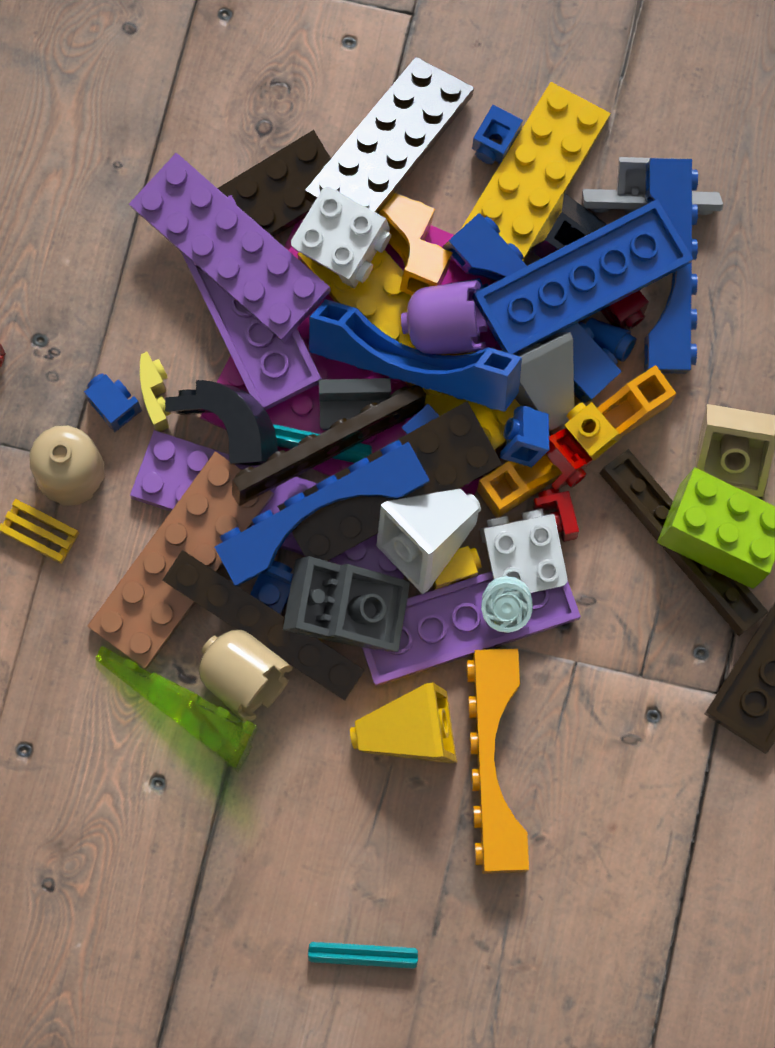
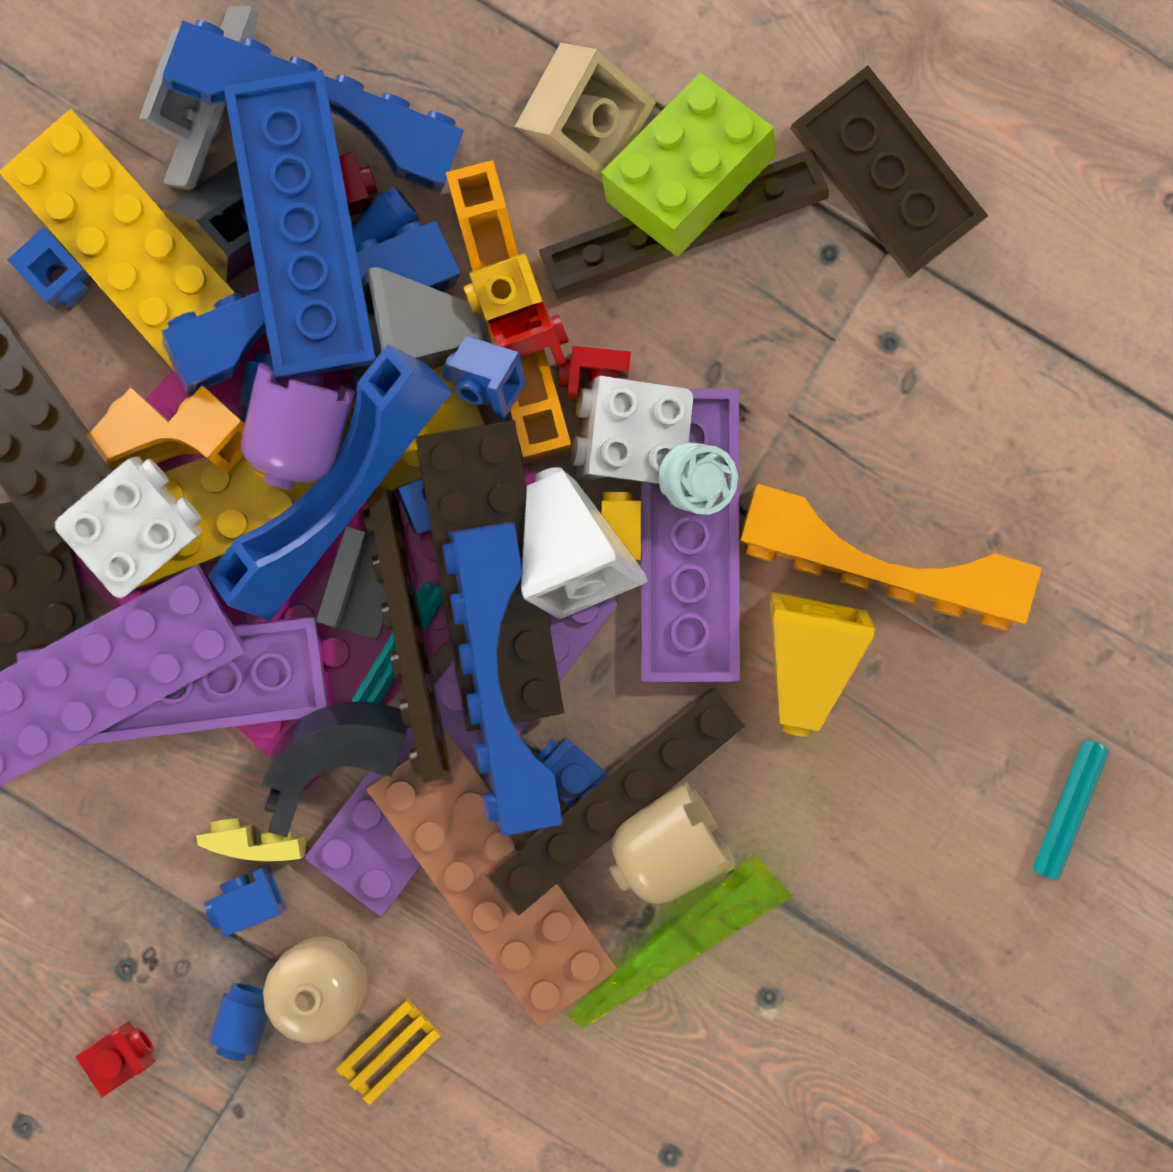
camera: 65 degrees left, 10 degrees up
dark grey slope [283,556,410,653] -> none
none -> blue brick [209,983,268,1061]

